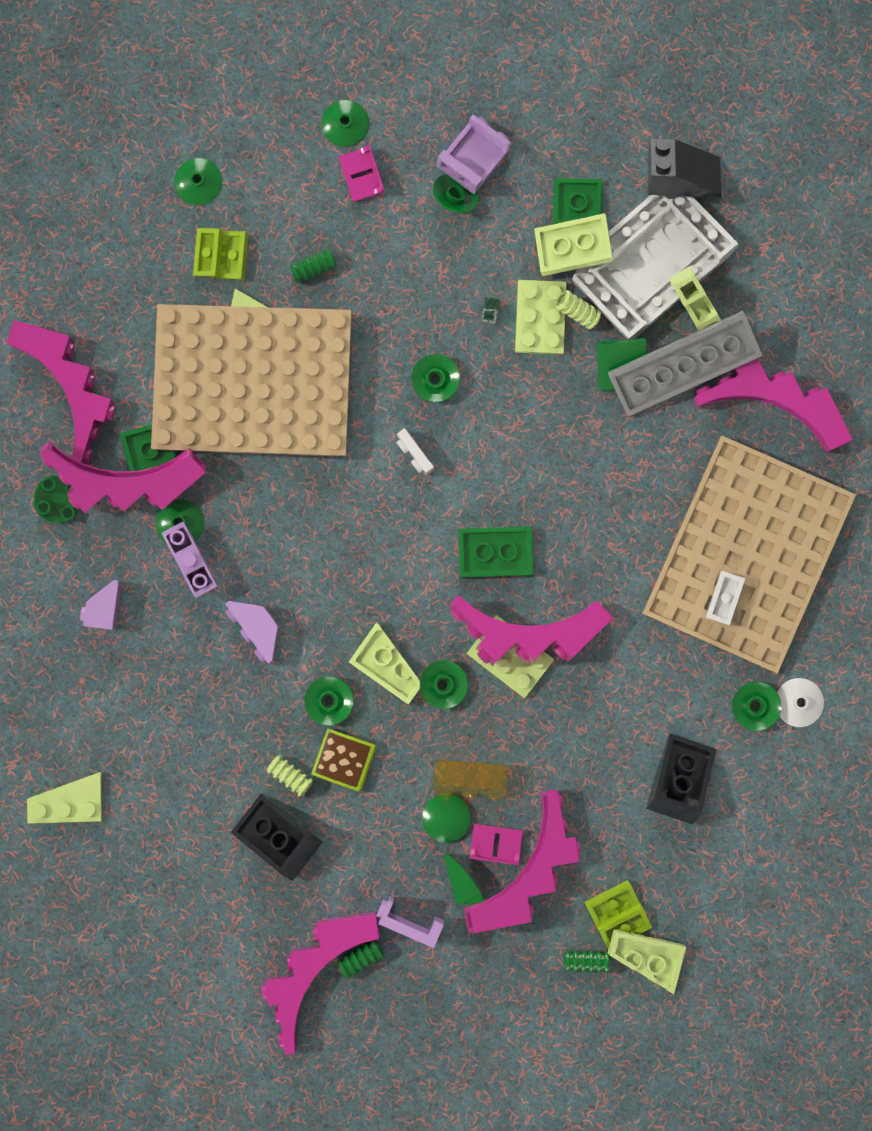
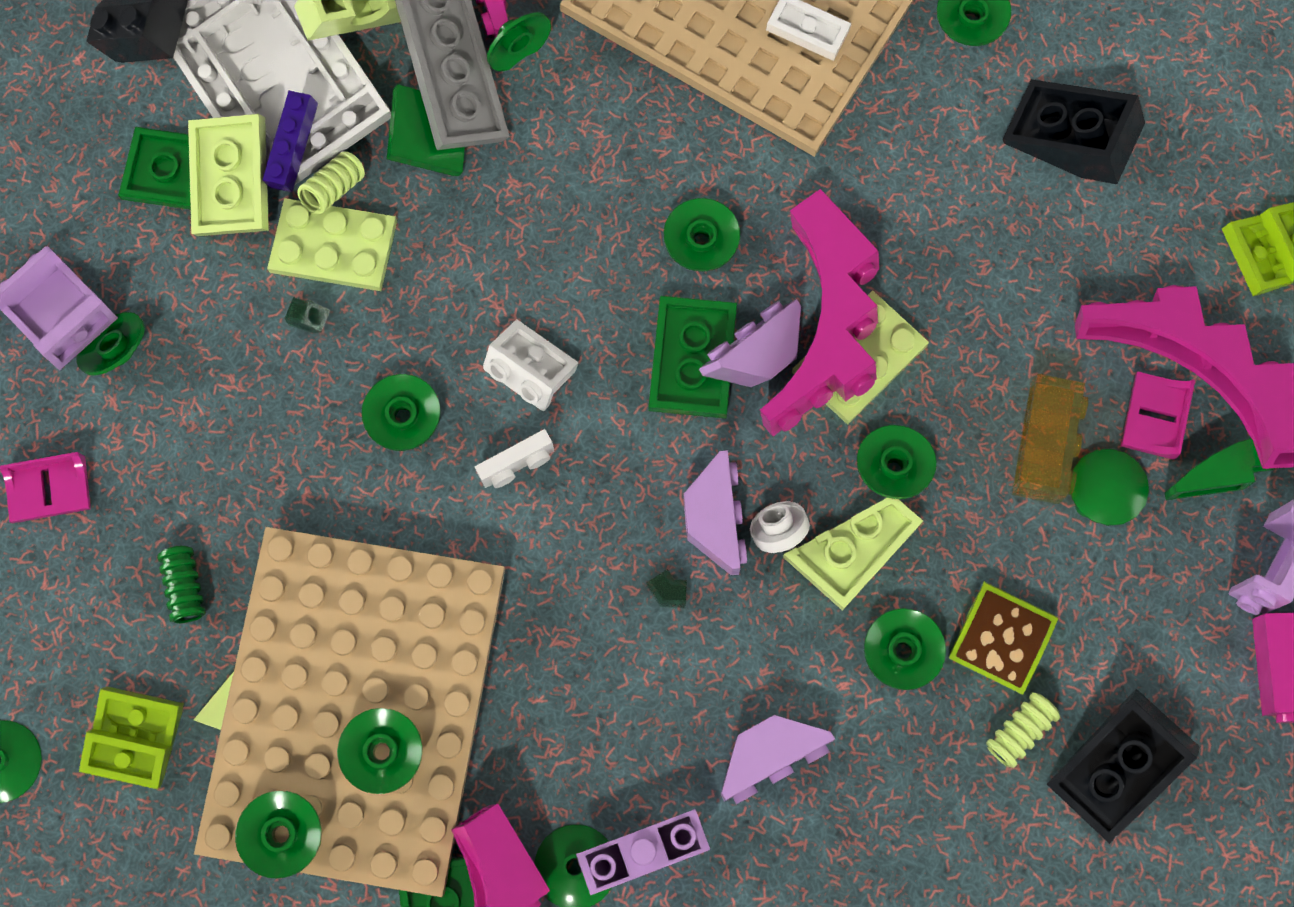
camera: 85 degrees left, 10 degrees down
none -> green dish [235,791,322,879]
none -> dark purple piece [263,90,318,193]
none -> green dish [337,708,423,794]
none -> white bracket [483,319,579,411]
none -> green dish [487,12,551,71]
none -> clear green piece [646,569,687,609]
none -> green dish [664,198,740,272]
none -> lavender slope [683,450,747,575]
none -> lavender slope [699,299,801,387]
none -> white plate [750,501,810,553]

